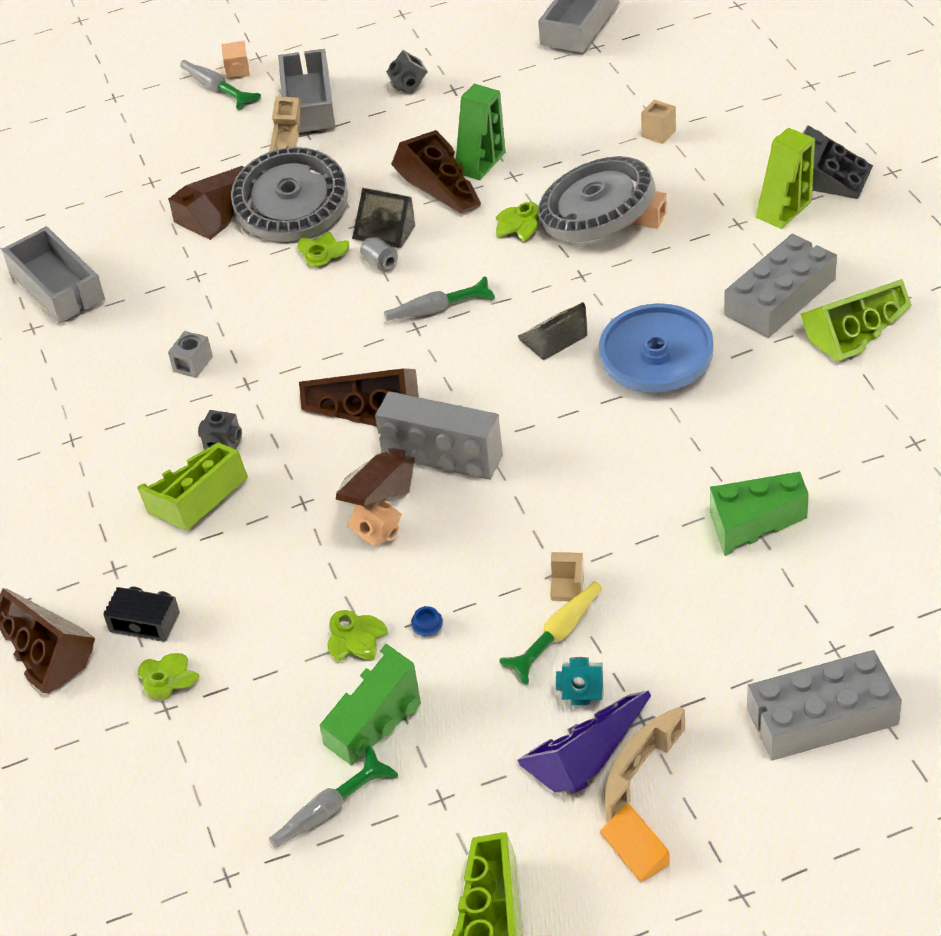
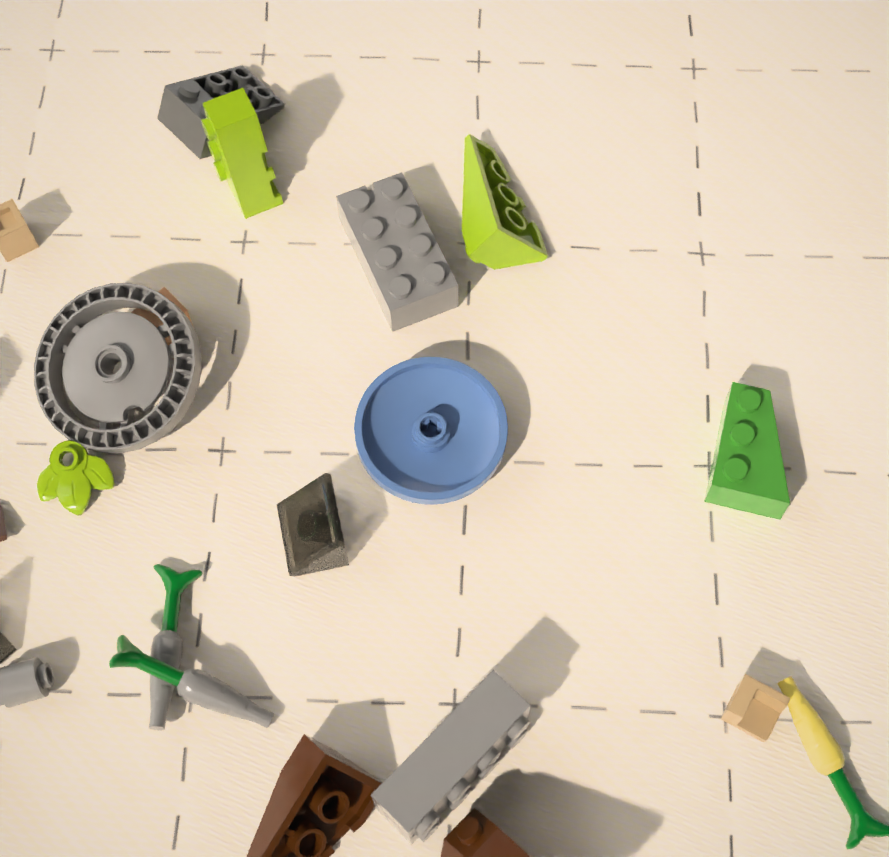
camera: 70 degrees left, 20 degrees up
none -> light grey piece [109,635,274,728]

